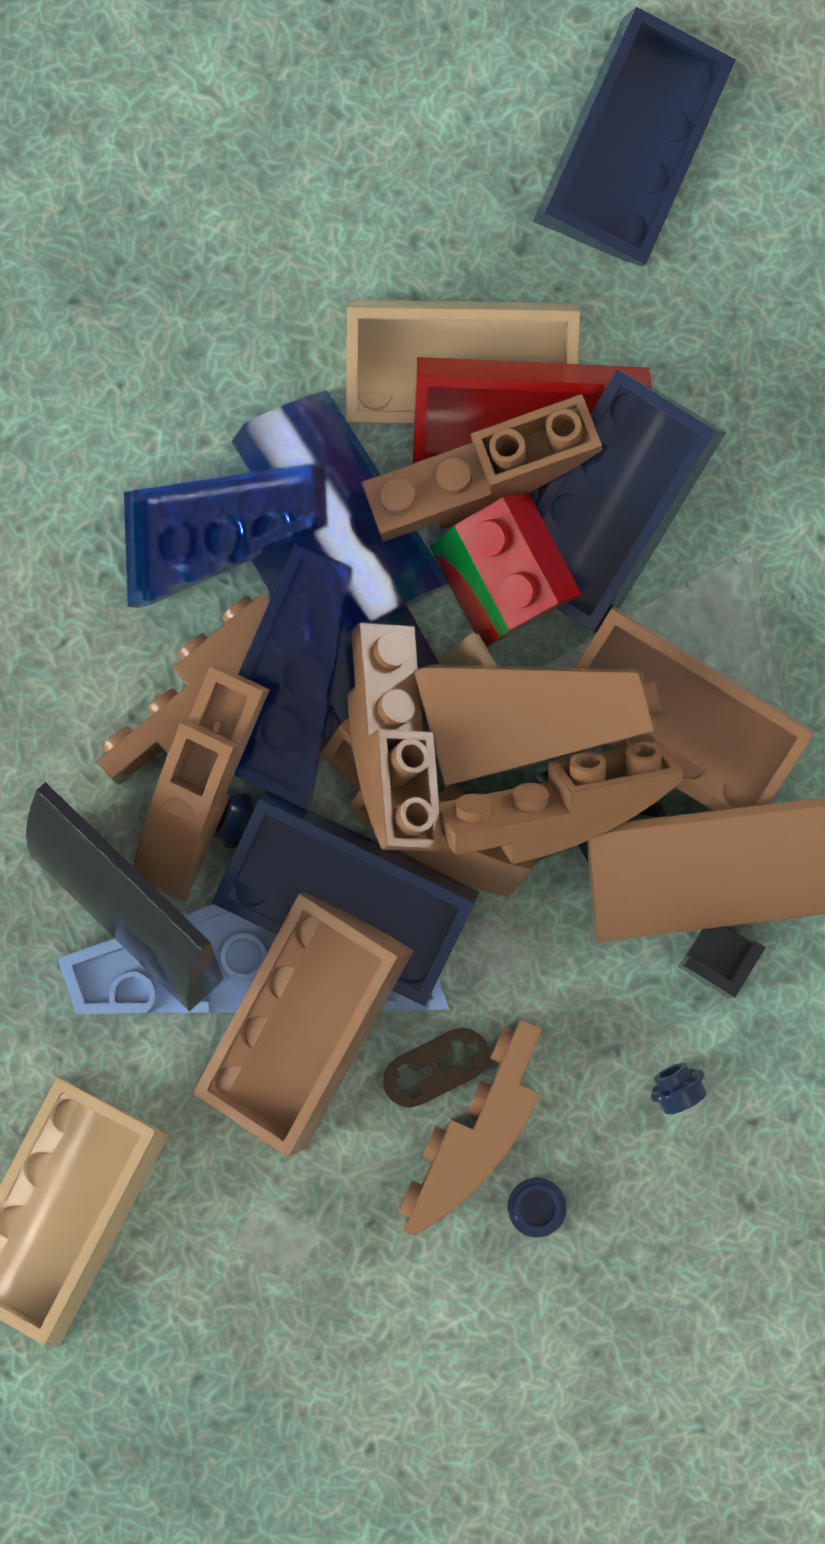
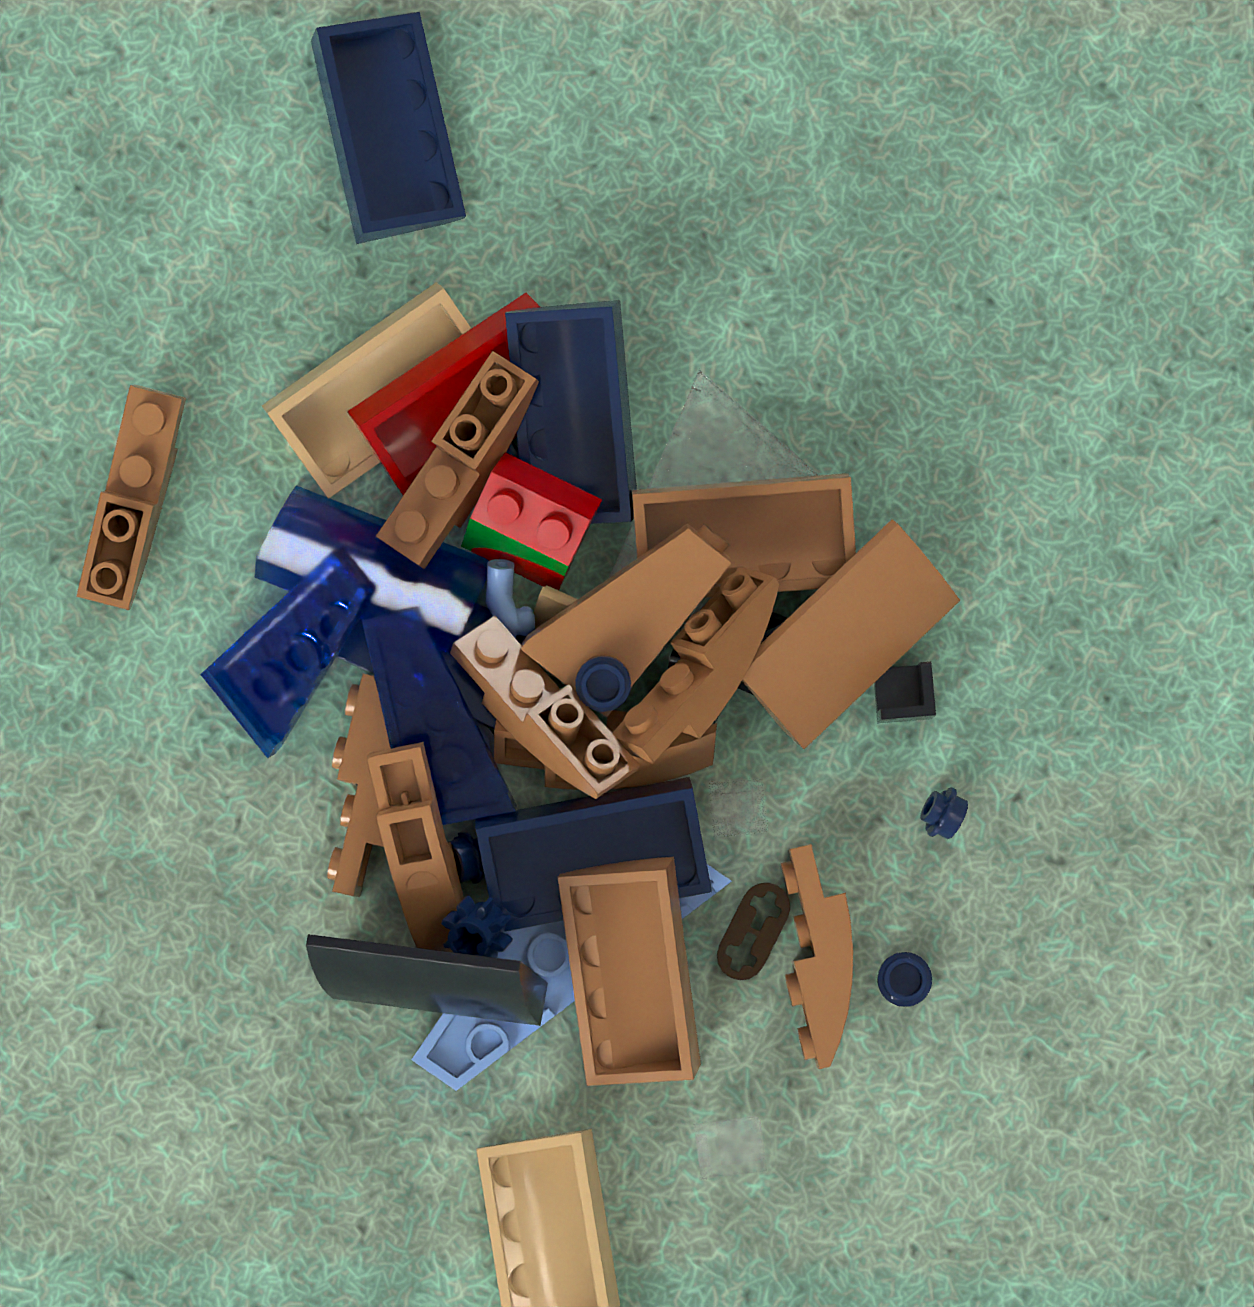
camera: 30 degrees left, 0 degrees up
none -> medium nougat slope [76,384,186,610]
none -> dark blue gear [441,896,513,958]
none -> light blue arm [486,559,535,638]
none -> dark blue plate [575,656,631,712]

